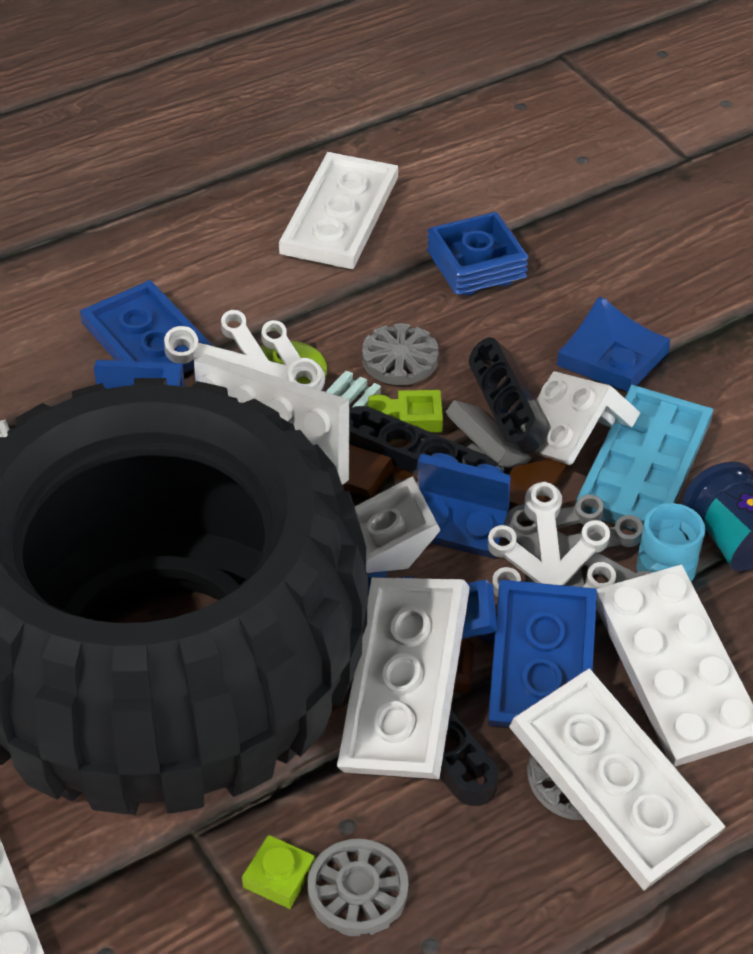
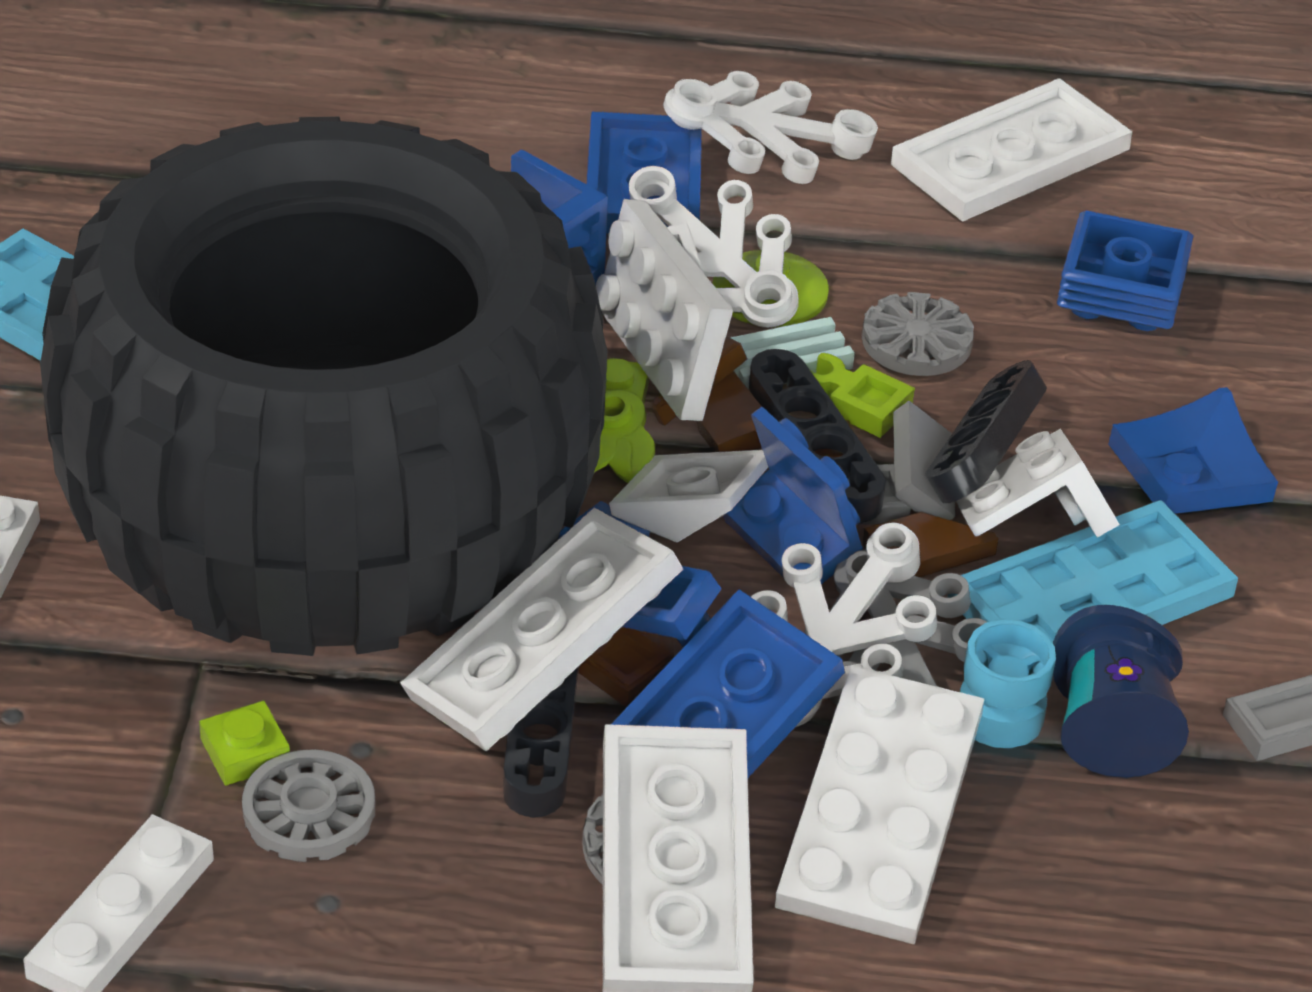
camera: 35 degrees right, 5 degrees down
none -> white plant [663,71,878,184]

